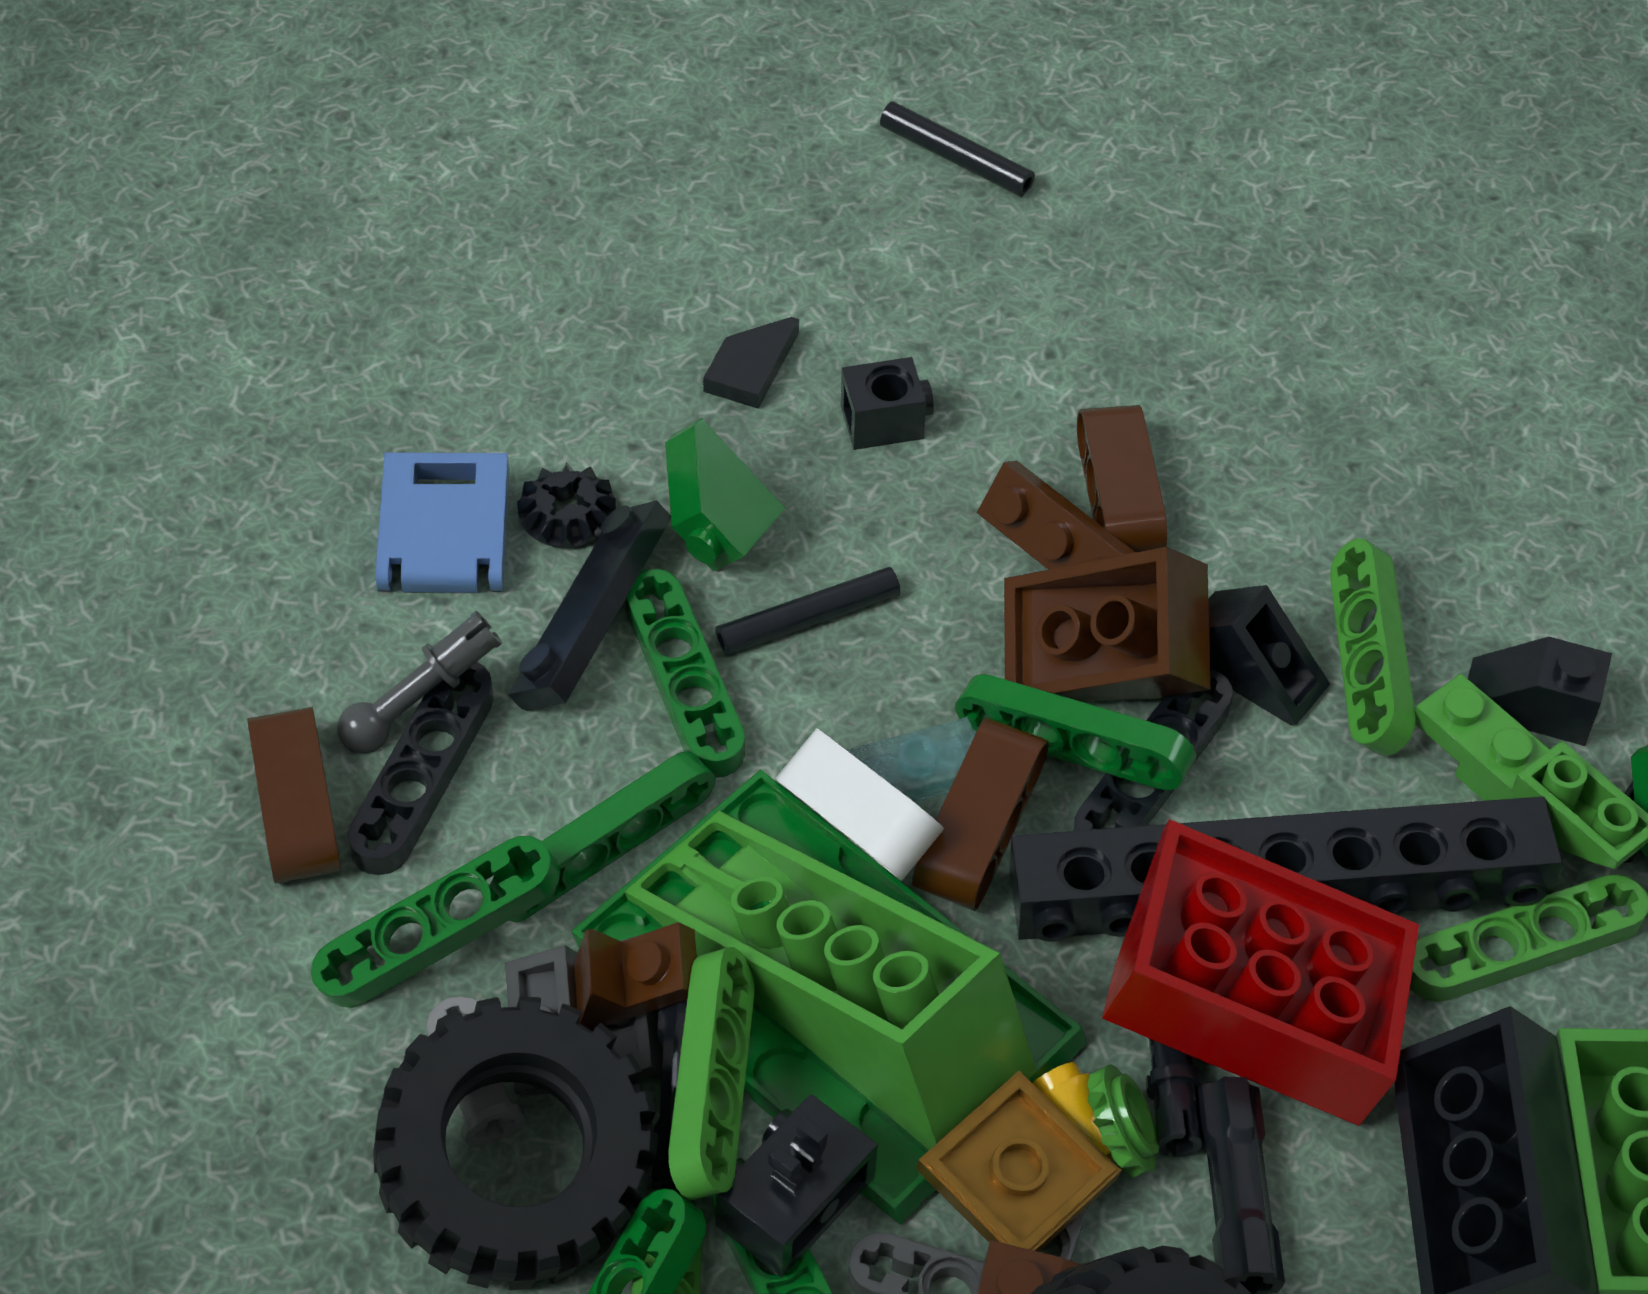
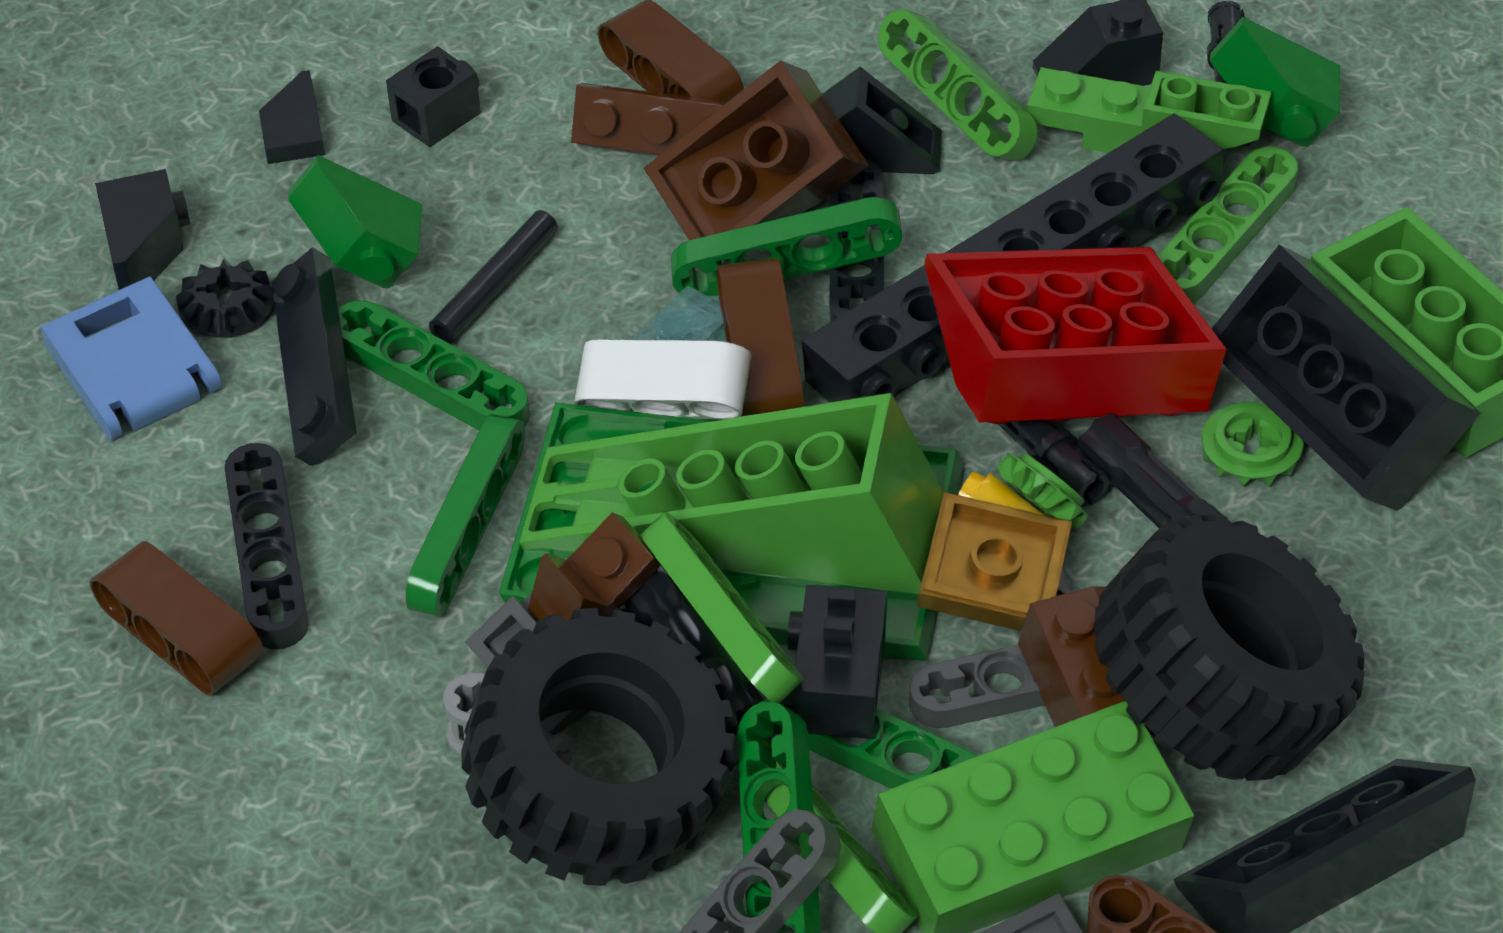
camera: 30 degrees left, 5 degrees down
green beam [311,836,560,1008] -> none
dark grey pin [337,611,502,753] -> none
none -> black slope [95,169,191,290]
none -> bright green gear [1201,402,1304,486]

